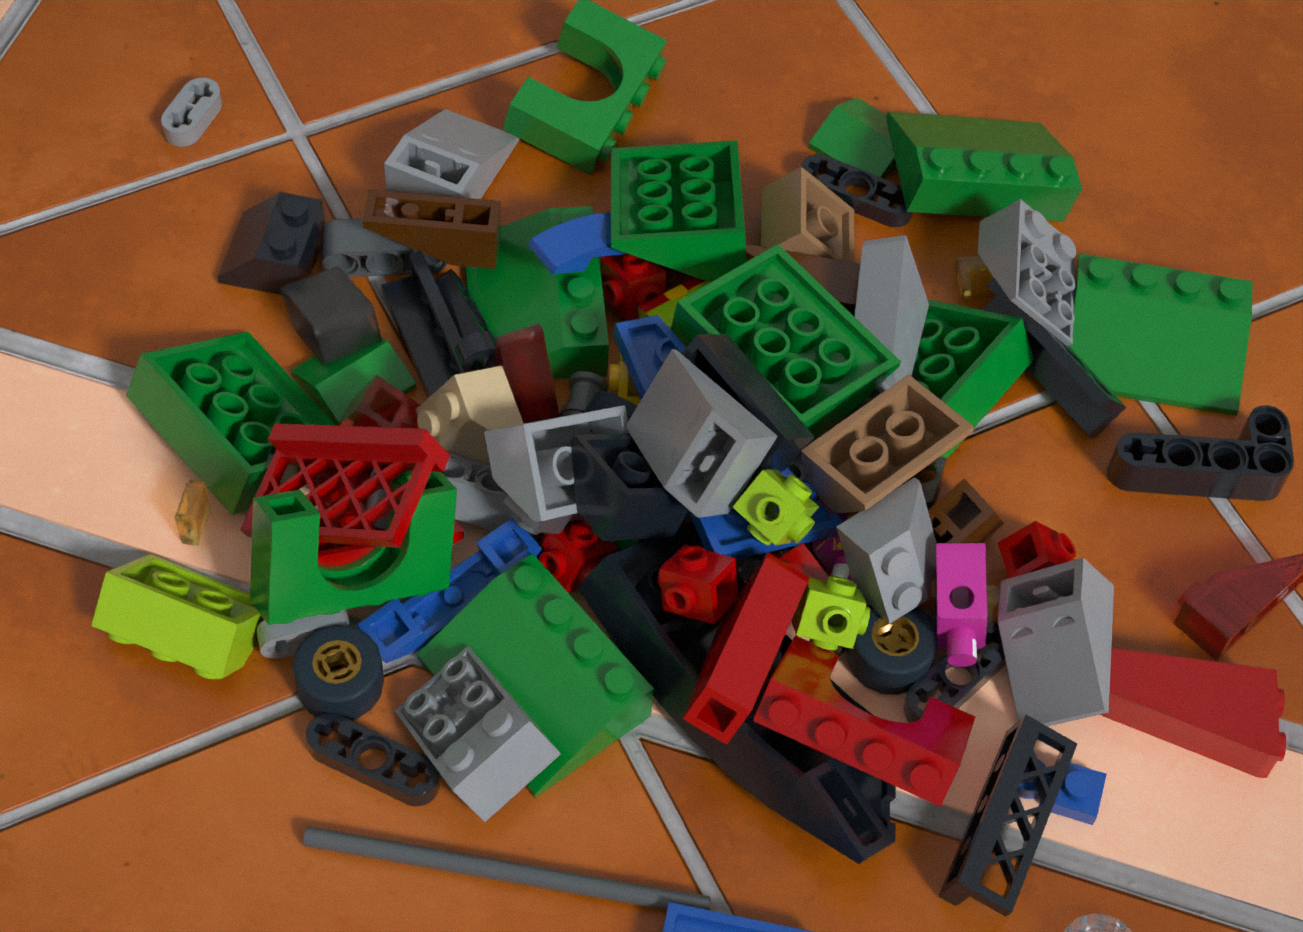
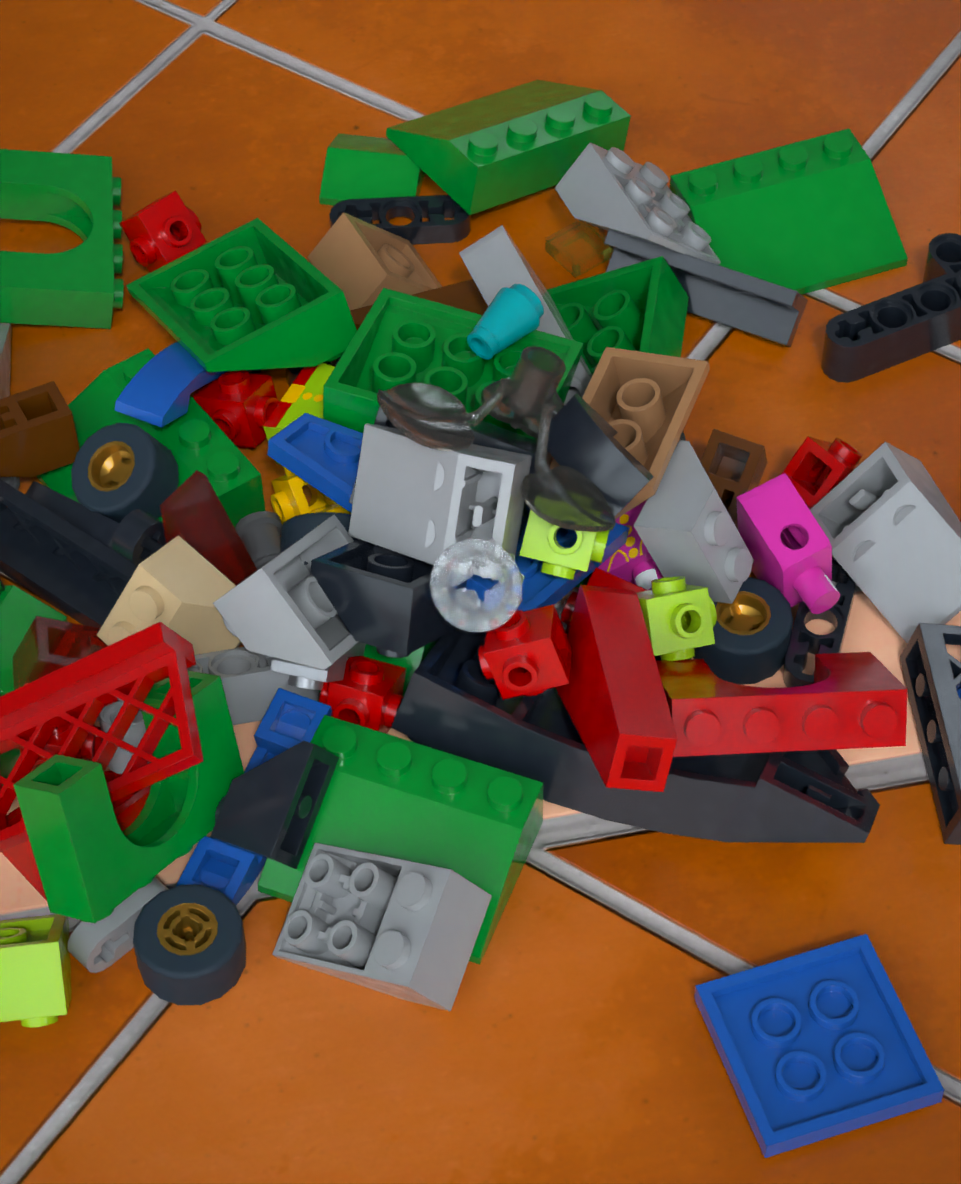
camera: 25 degrees left, 5 degrees down
dark grey piece [303,826,710,910] -> none
black beam [306,713,440,806] -> none
none -> black wheel [71,422,179,523]
none -> red brick [119,190,207,273]
none -> black slope [211,741,339,870]
none -> clear smoke plant [377,346,616,532]
none -> clear gear [430,537,525,632]
none -> teal cone [467,284,544,360]
none -> black slope [537,393,654,521]

